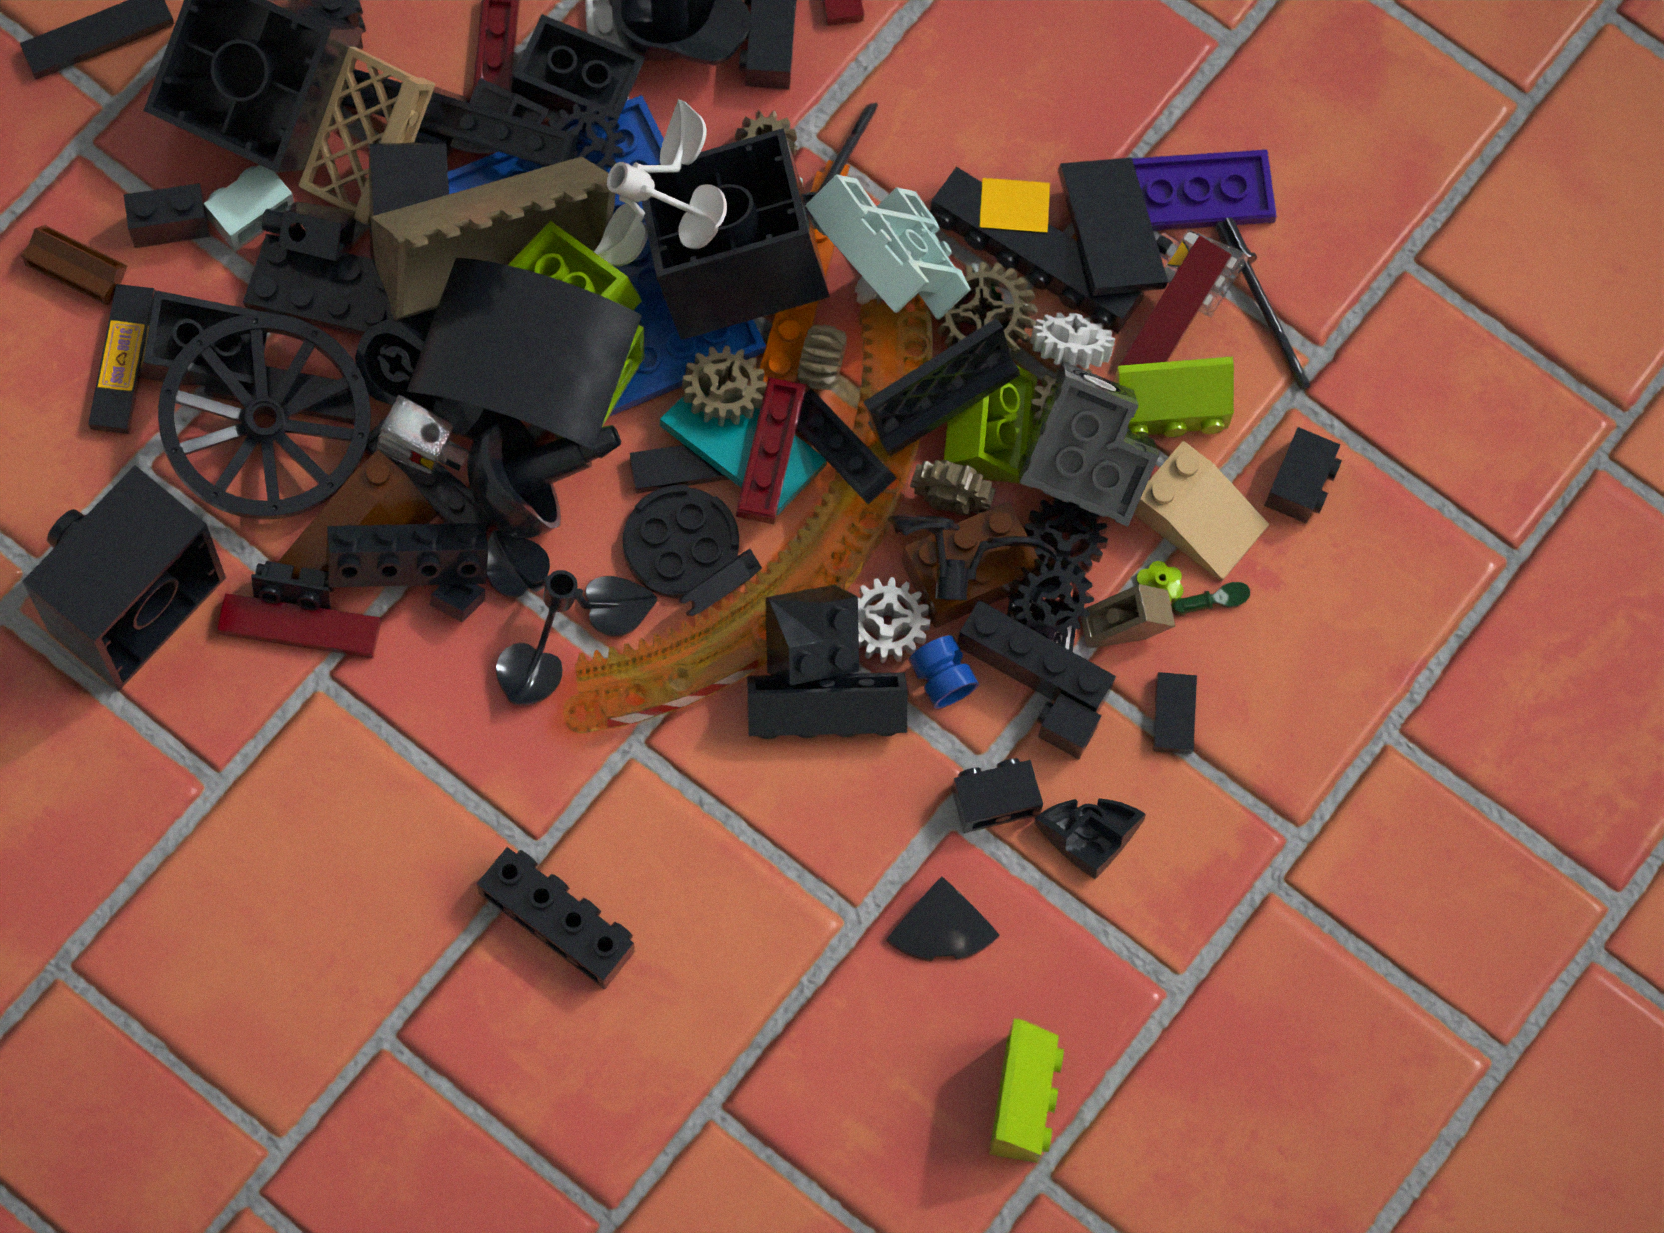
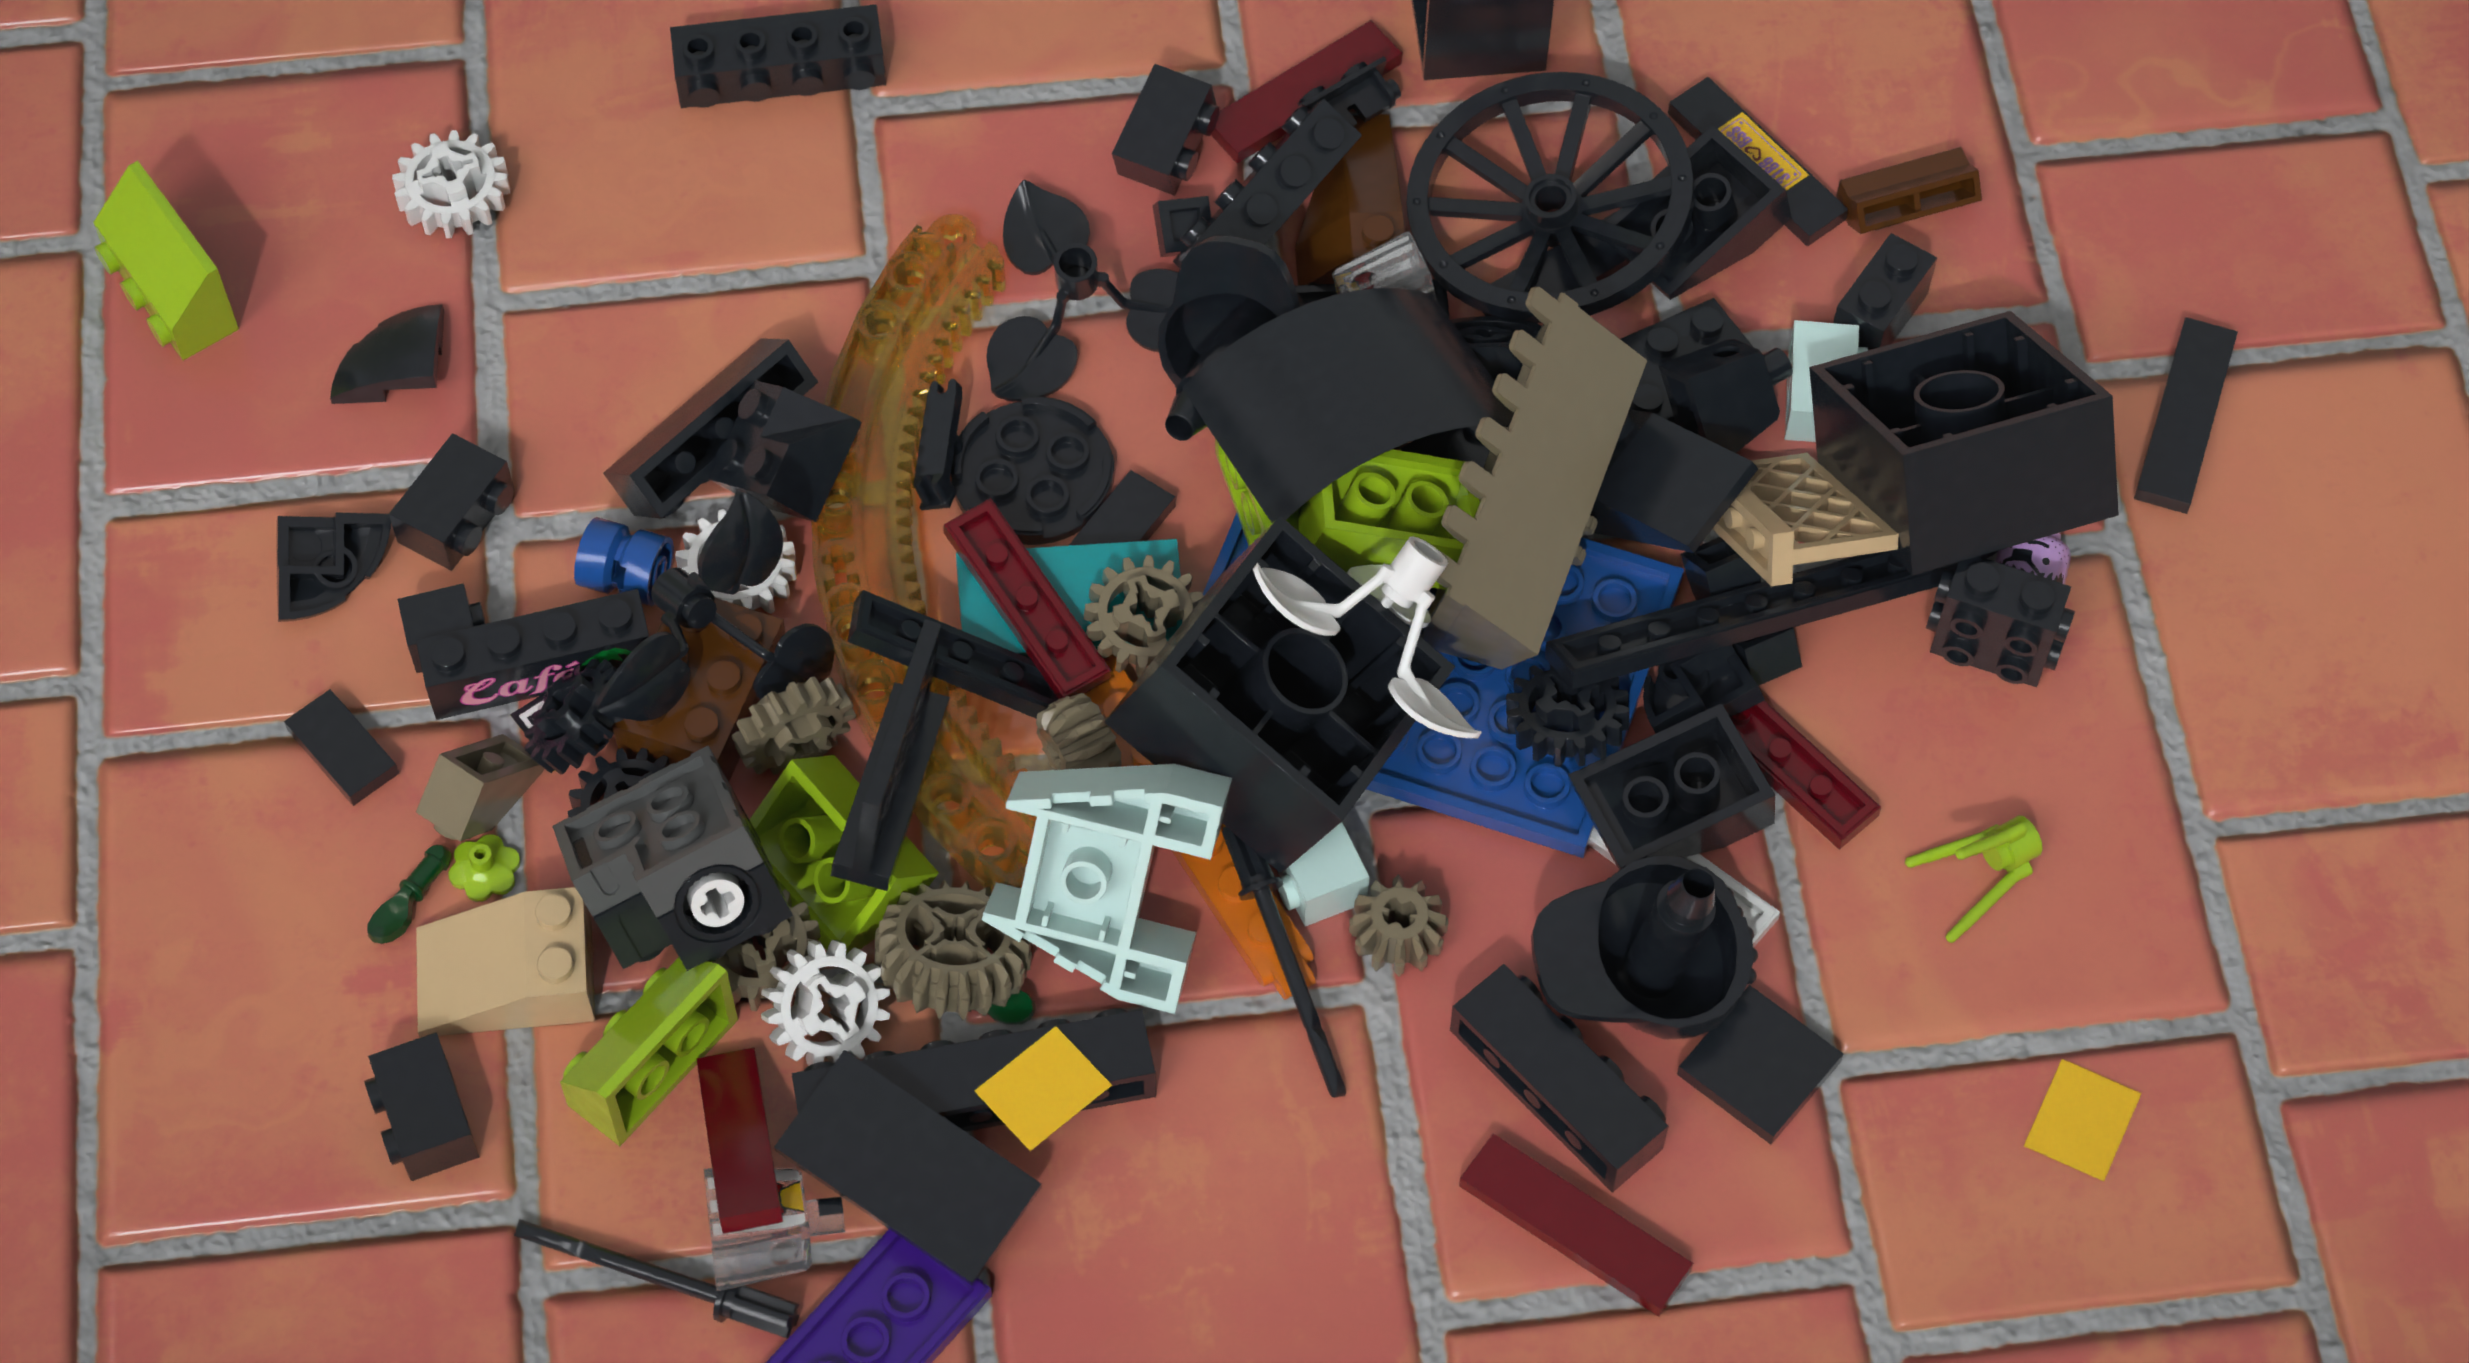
camera: 140 degrees right, 10 degrees down
none -> white gear [392,130,511,238]
none -> black brick [1112,63,1220,196]

